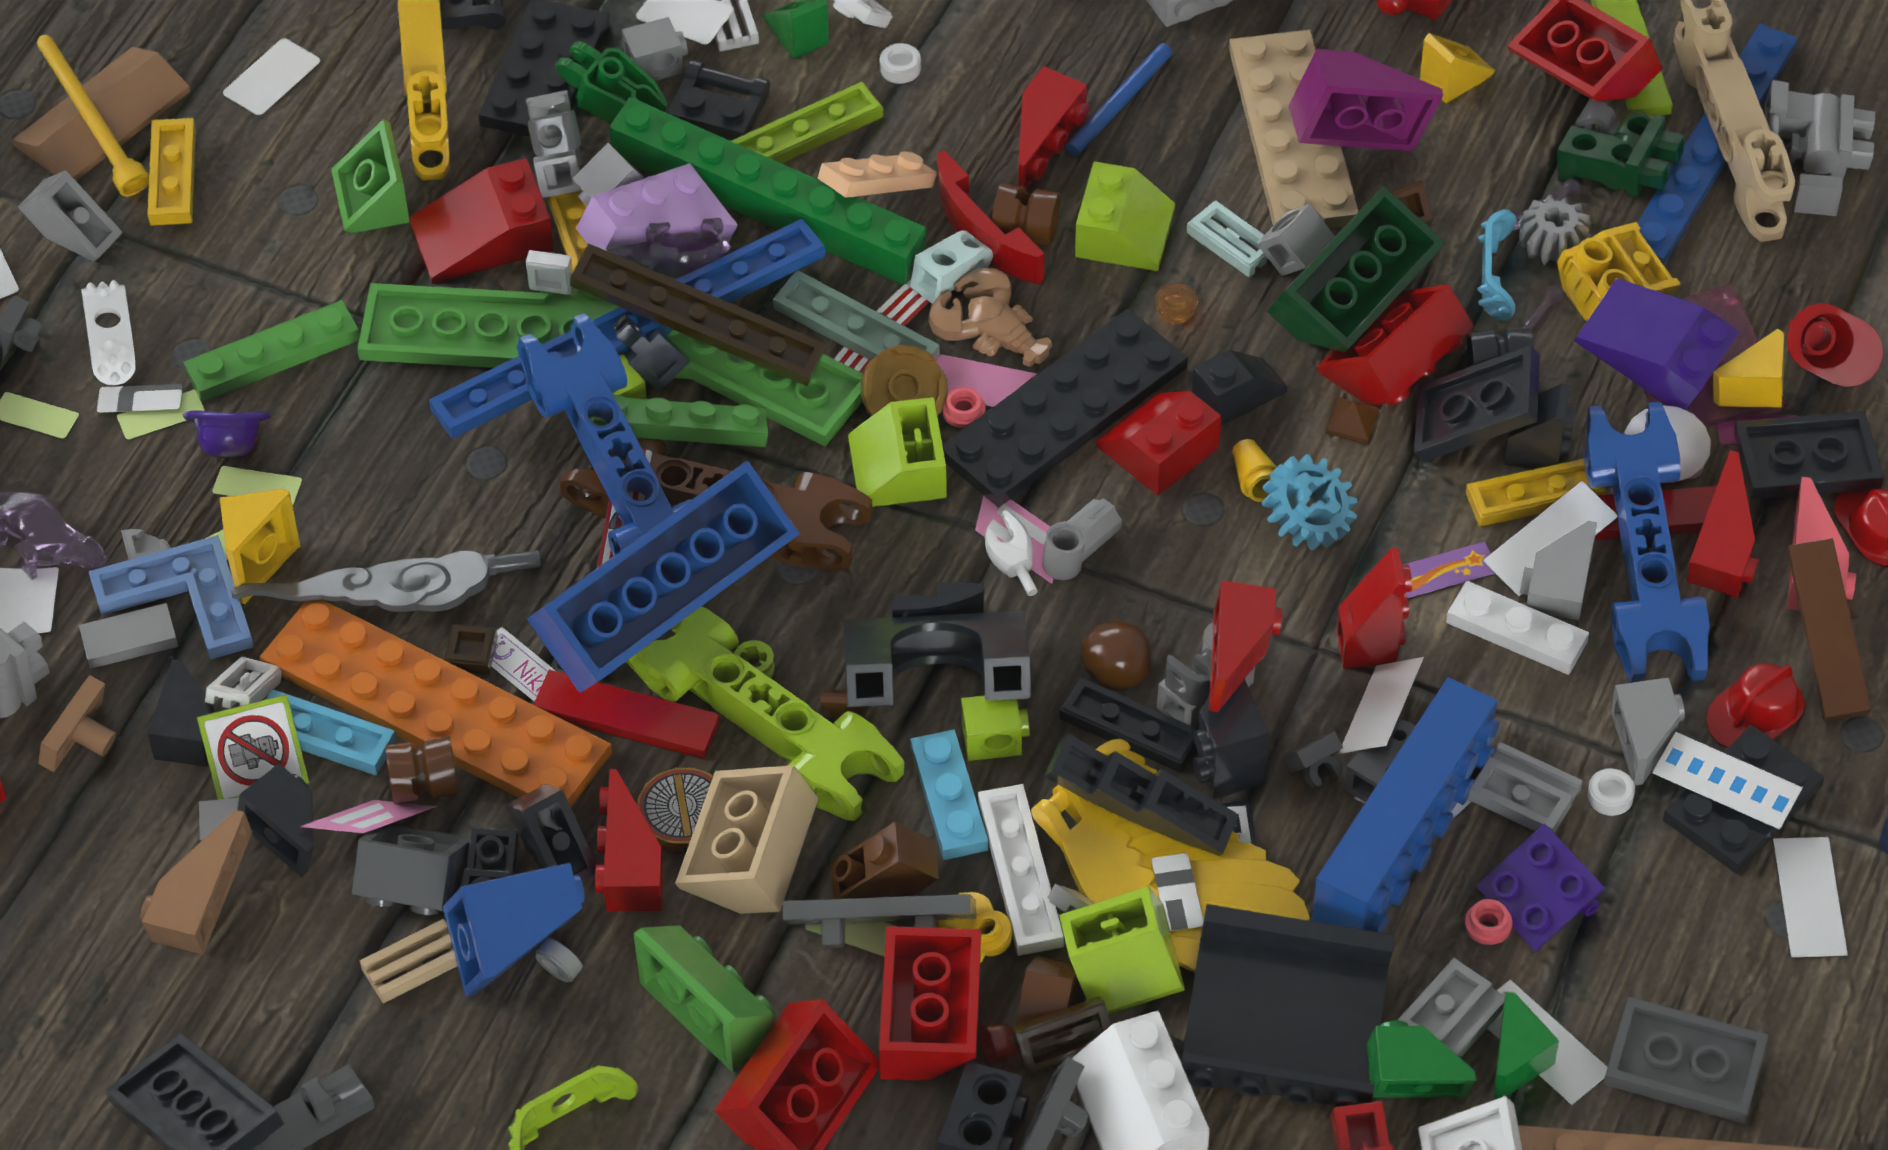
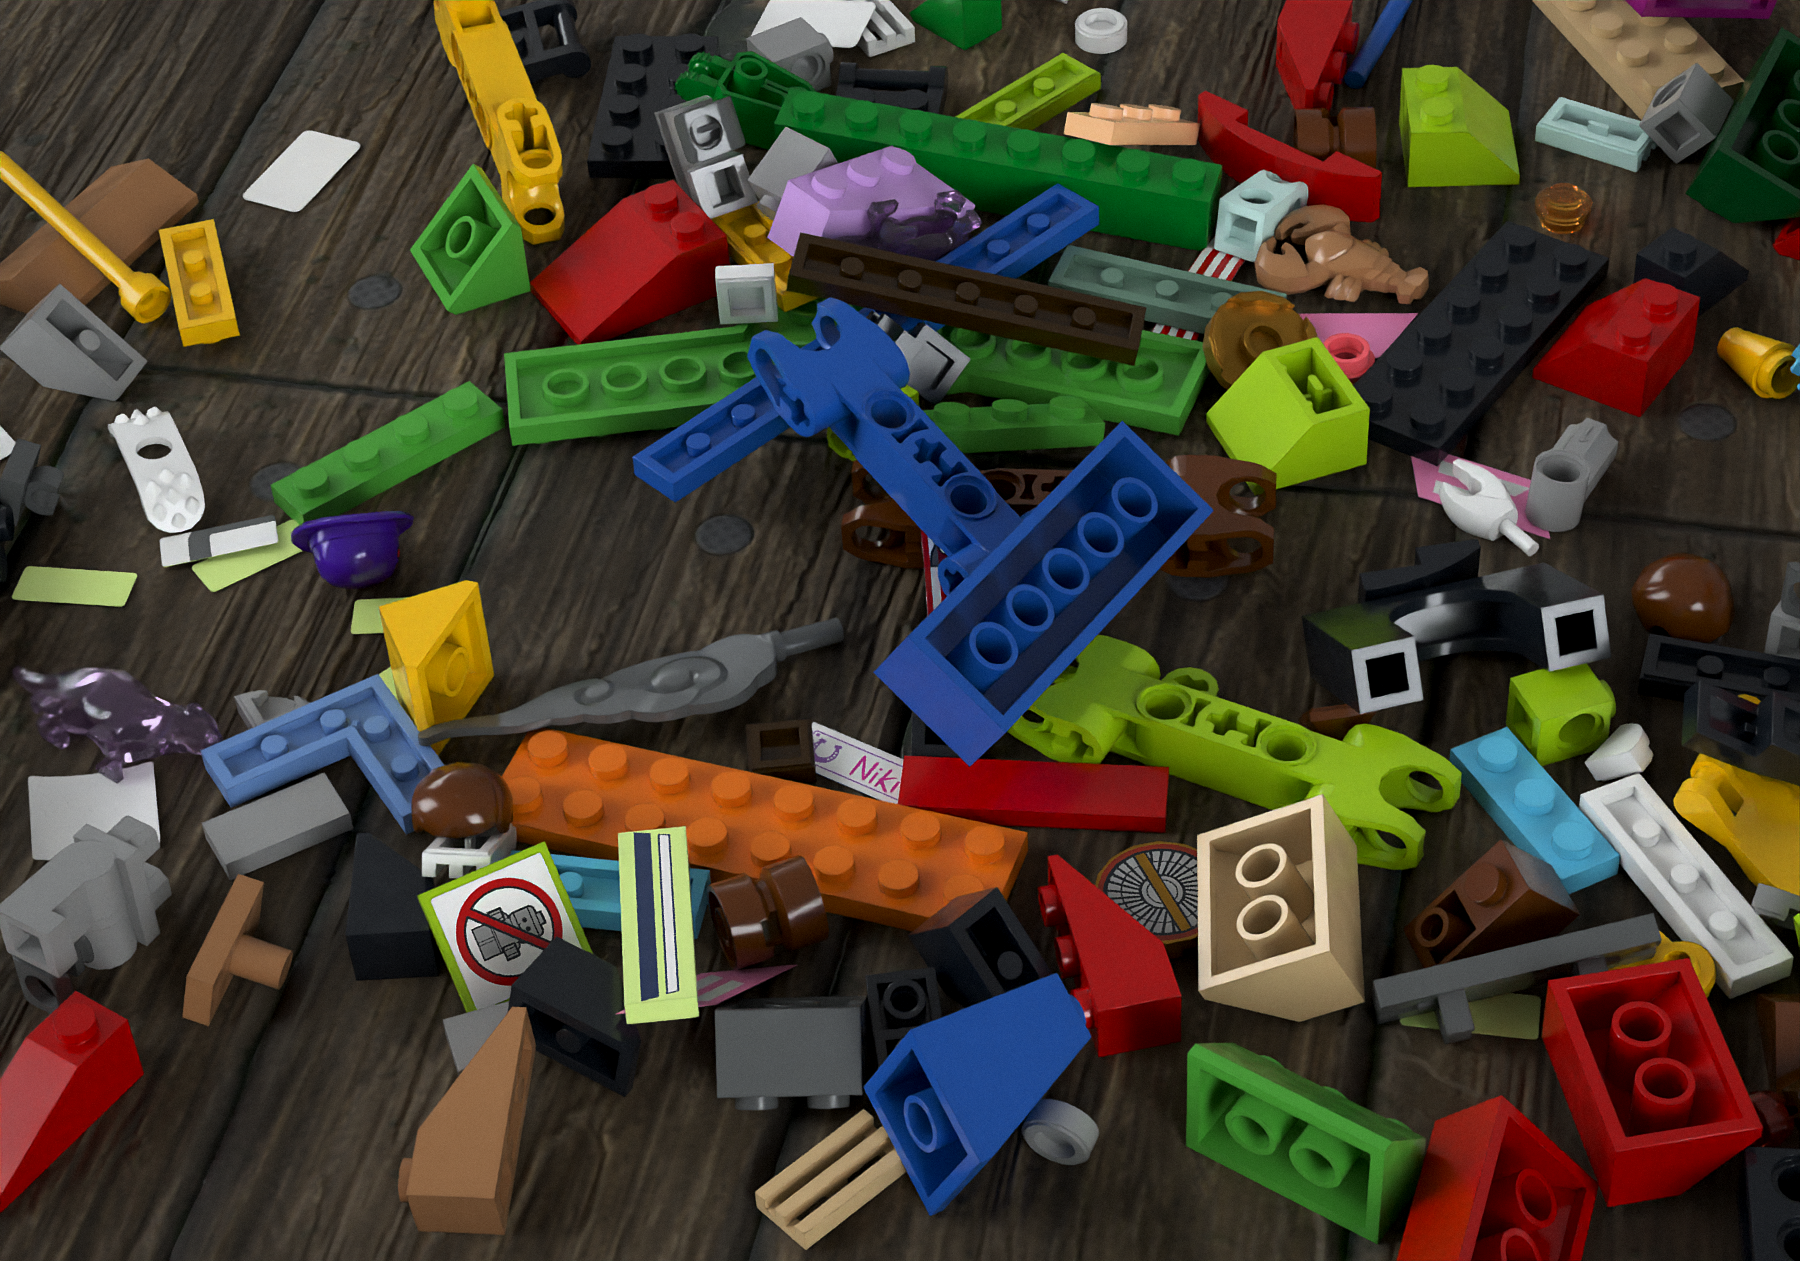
camera: 10 degrees left, 10 degrees down
none -> reddish brown hair [411,762,513,839]
none -> yellowish green tile [618,826,699,1024]
none -> white tile [1584,723,1653,782]

